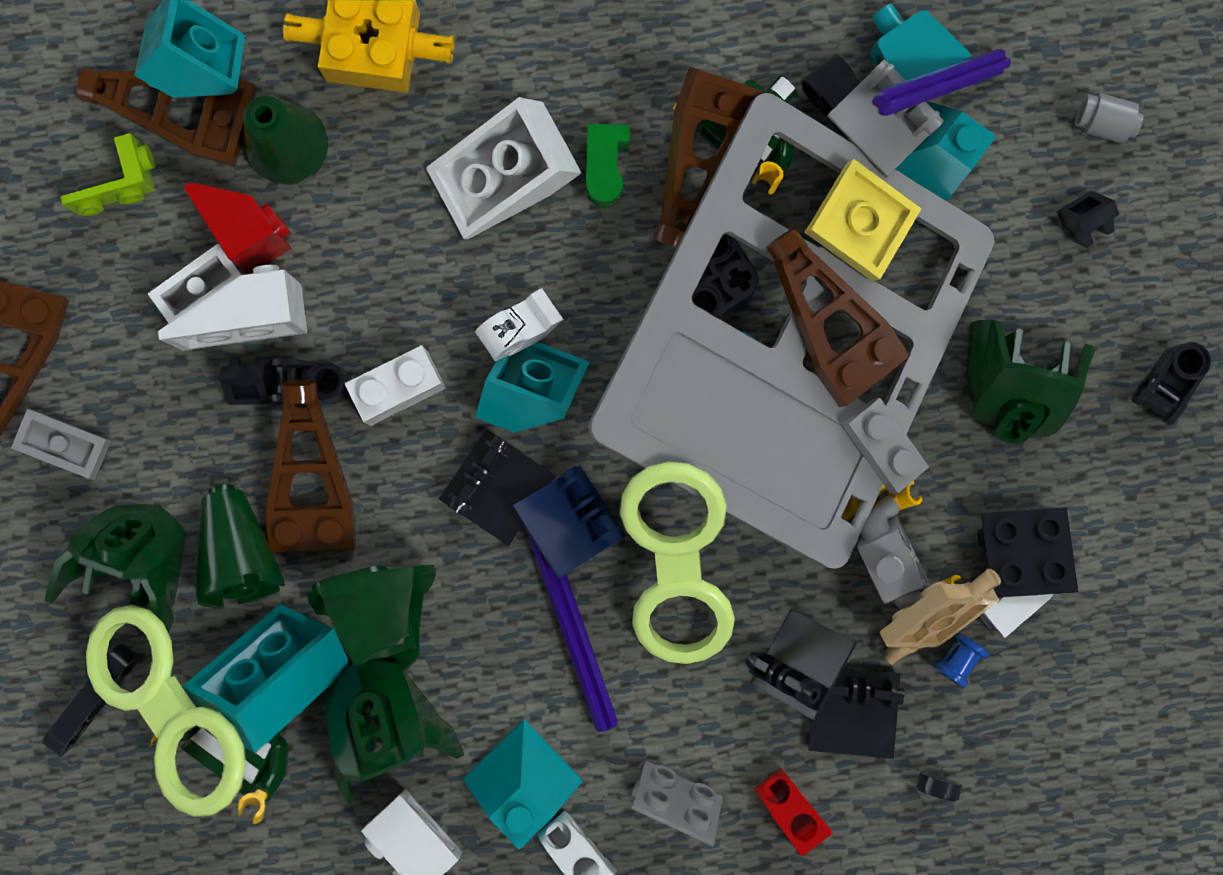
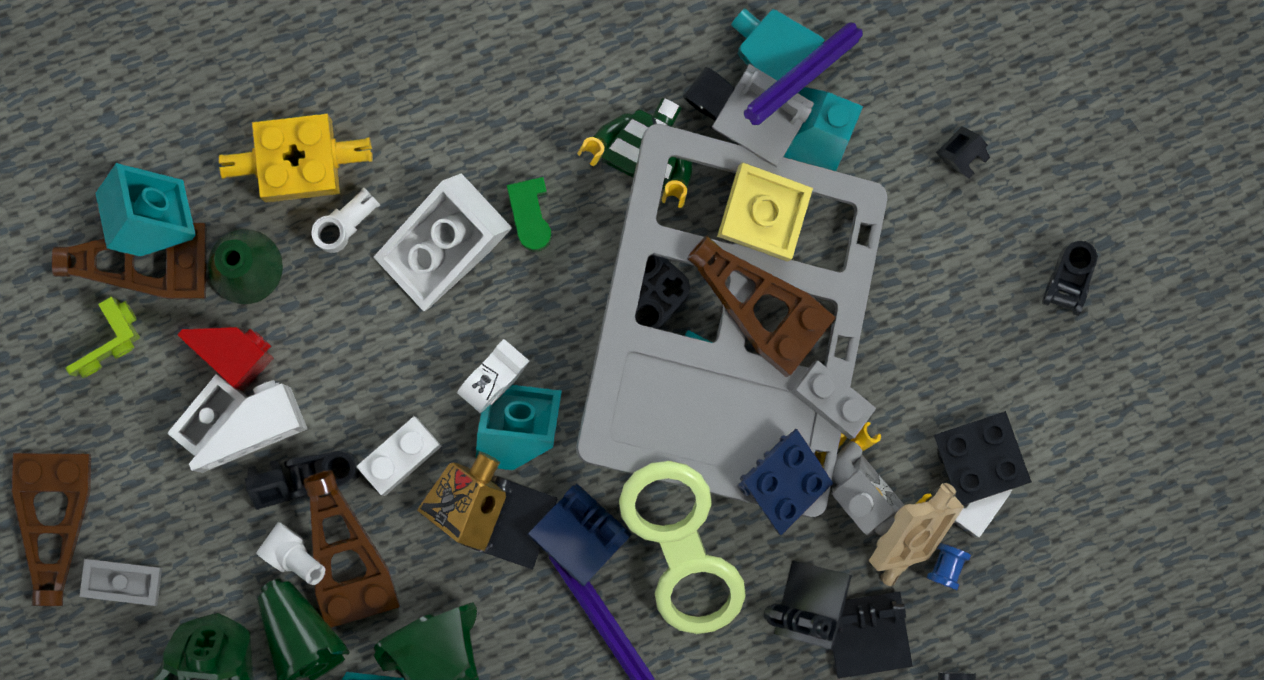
camera: 10 degrees left, 0 degrees up
reddish brown plate [653,66,767,247] -> none
dark green piece [966,320,1095,443] -> none
light grey brick [1075,92,1143,144] -> none
none -> white pin [256,522,326,585]
none -> white pin [311,187,380,253]
none -> pearl gold torso [417,452,506,551]
none -> dark blue hinge [737,429,833,536]

